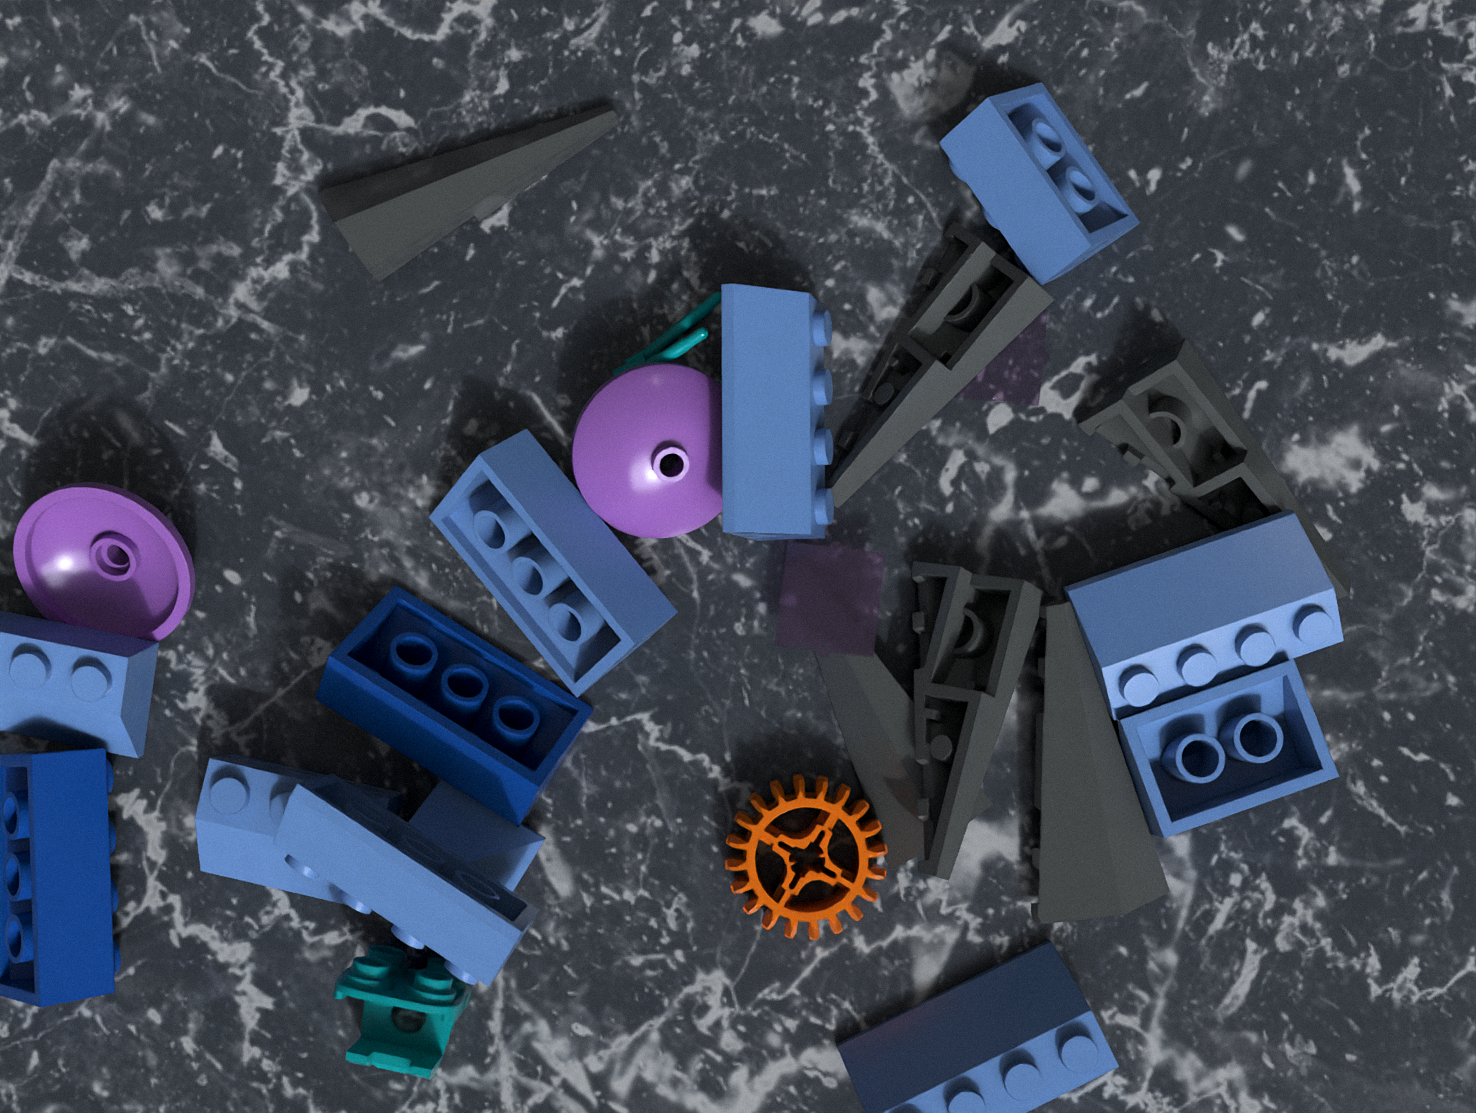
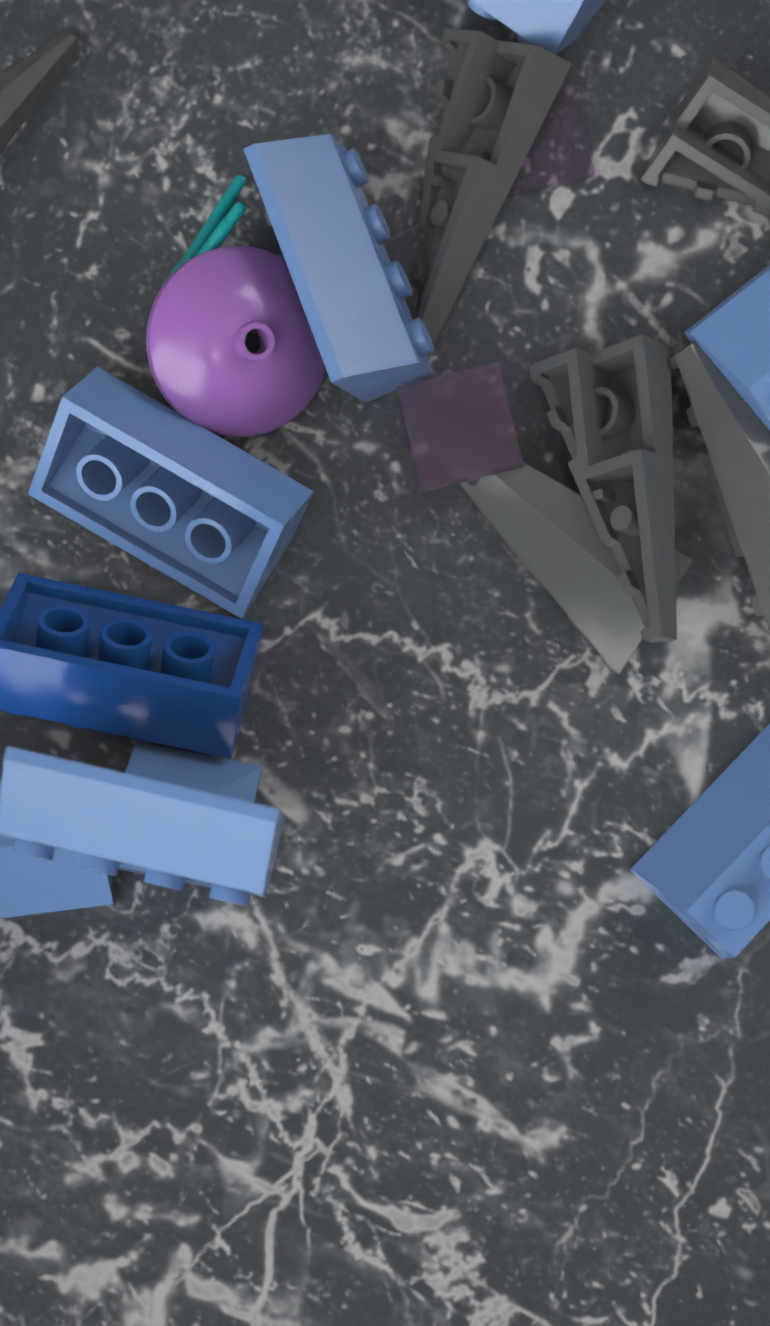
camera: 25 degrees left, 5 degrees down
teal piece [333,945,472,1080] -> none
orange gear [725,774,888,940] -> none

